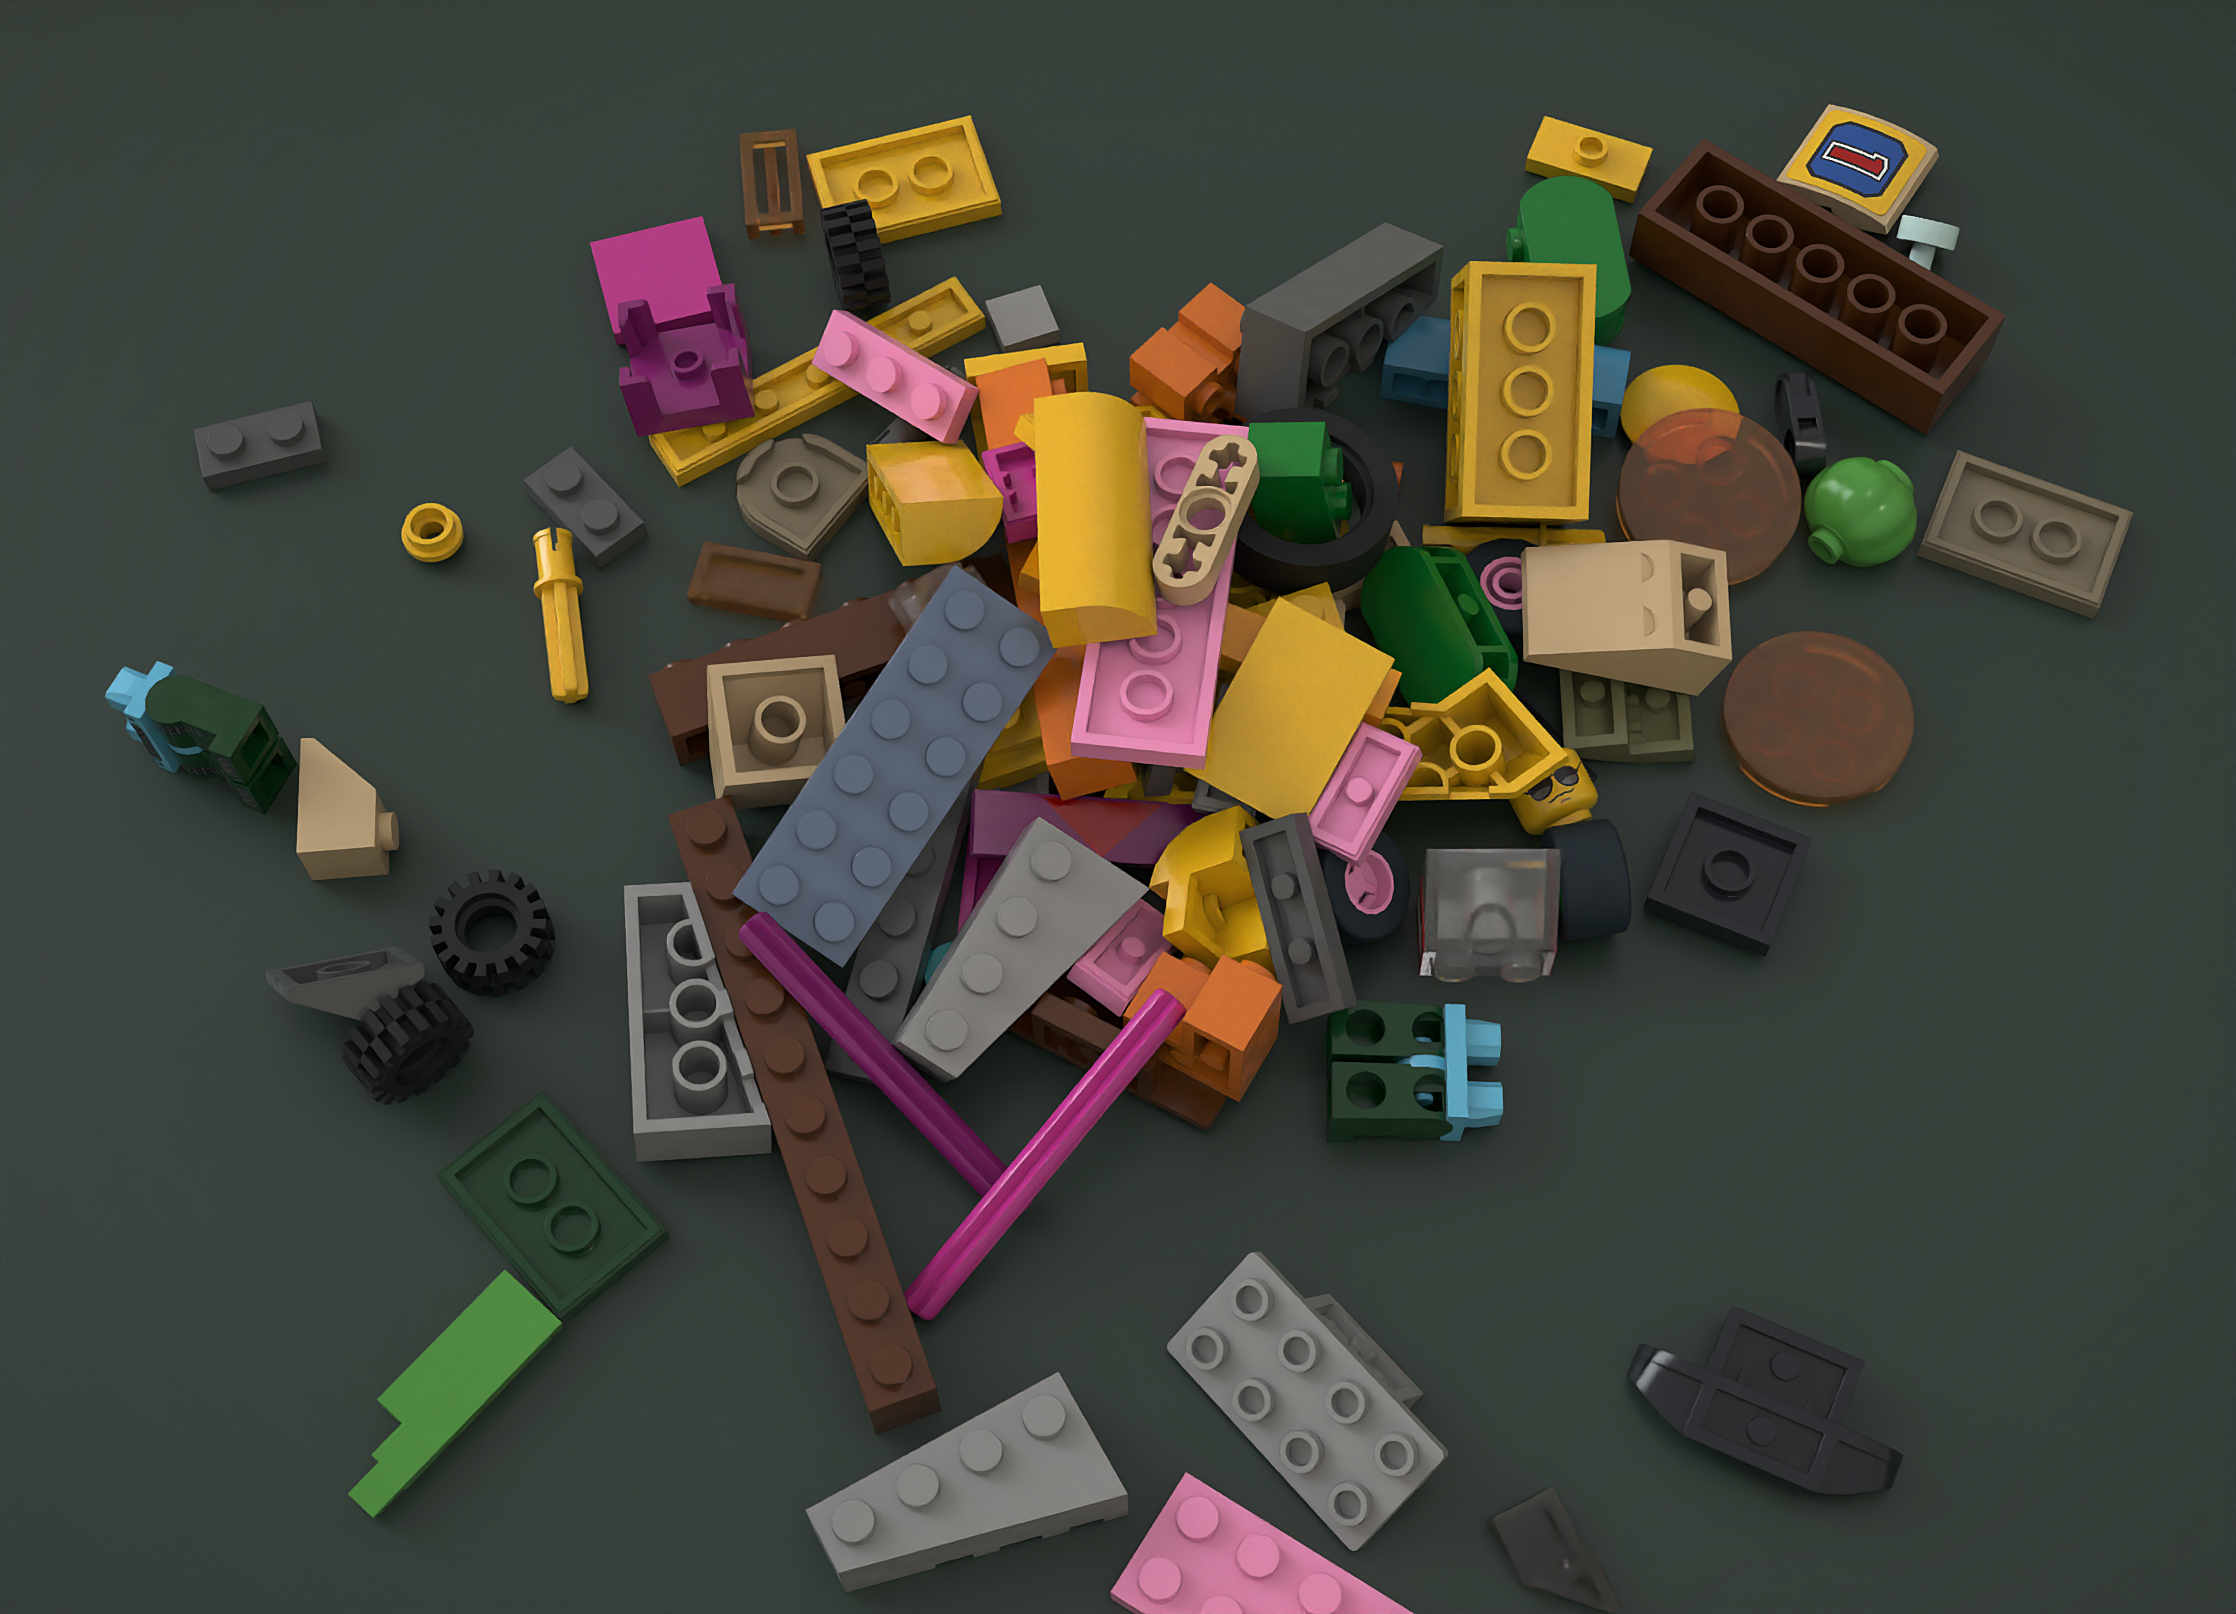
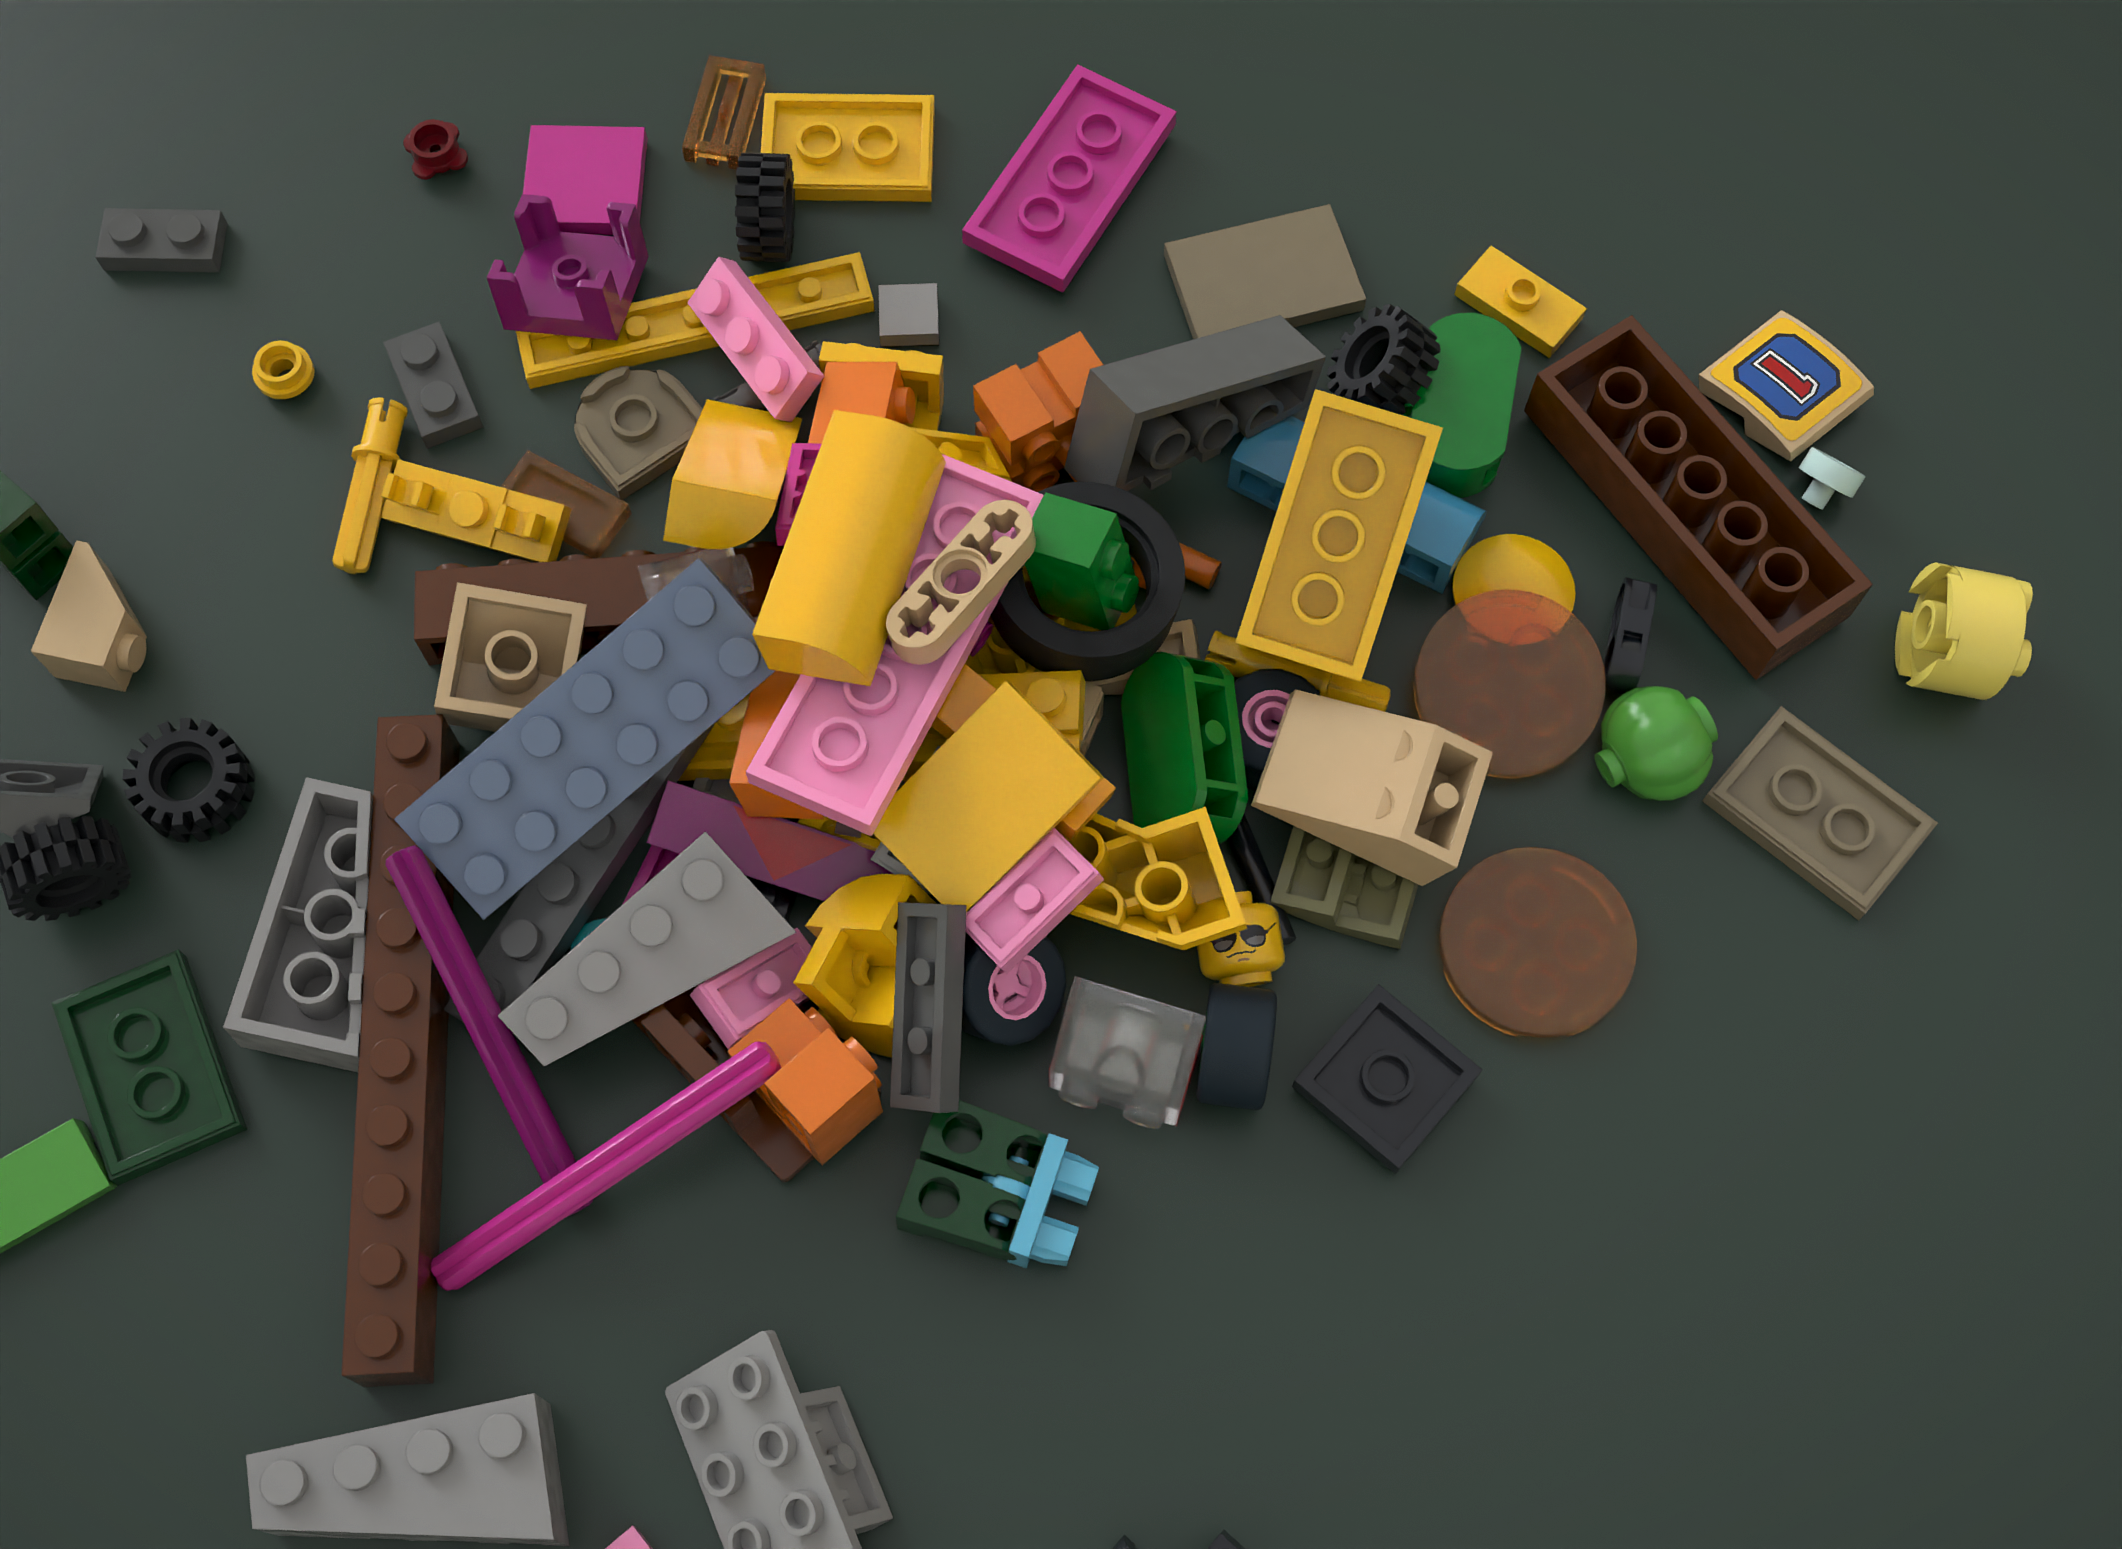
camera: 15 degrees right, 5 degrees up
none -> yellow plate [380,459,572,562]
none -> dark red plate [403,119,468,180]
none -> dark pink plate [962,64,1177,293]
none -> dark tan tile [1164,204,1366,340]
none -> black tyre [1327,304,1440,415]
none -> light yellow brick [1895,562,2033,700]

